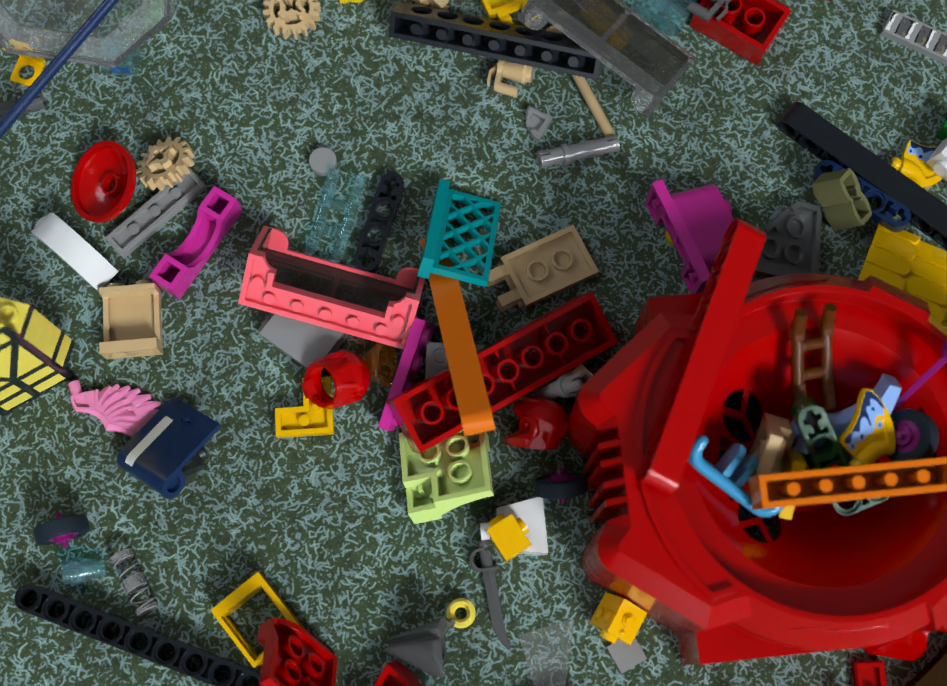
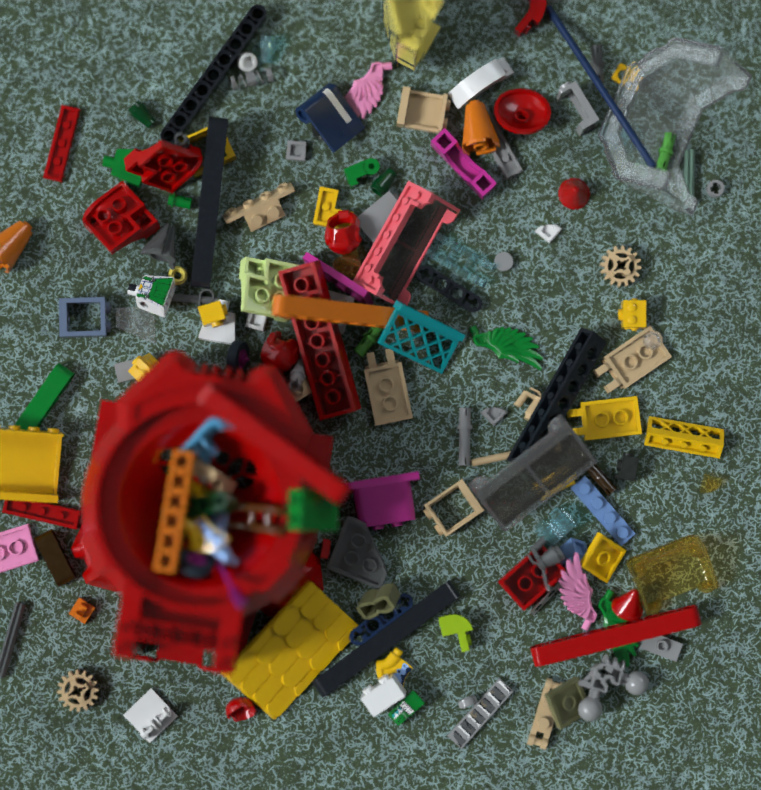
camera: 105 degrees right, 10 degrees up
black wheel [34,512,90,548] -> none
tan gear [136,137,195,191] -> none
none -> torso [128,275,176,317]
none -> green pin [167,192,192,210]
none -> dark grey pin [174,133,190,149]
none -> black beam [191,116,228,289]
none -> tan bracket [222,182,295,232]
none -> white tile [237,52,257,72]
none -> white tile [245,313,268,332]
none -> light grey tile [286,140,307,162]
none -> green panel [288,489,338,531]
none -> green leg [343,158,380,189]
none -> bright green pin [353,327,384,357]
none -> dark green cone [370,168,397,197]
none -> tan window [423,479,484,537]
none -> lime brick [438,614,473,652]
none -> light grey tile [458,695,478,709]
none -> orange cone [462,100,500,155]
none -> green animal [469,326,543,370]
none -> white tile [535,225,562,244]
none -> light grey panel [556,81,599,136]
none -> red hat [558,178,590,210]

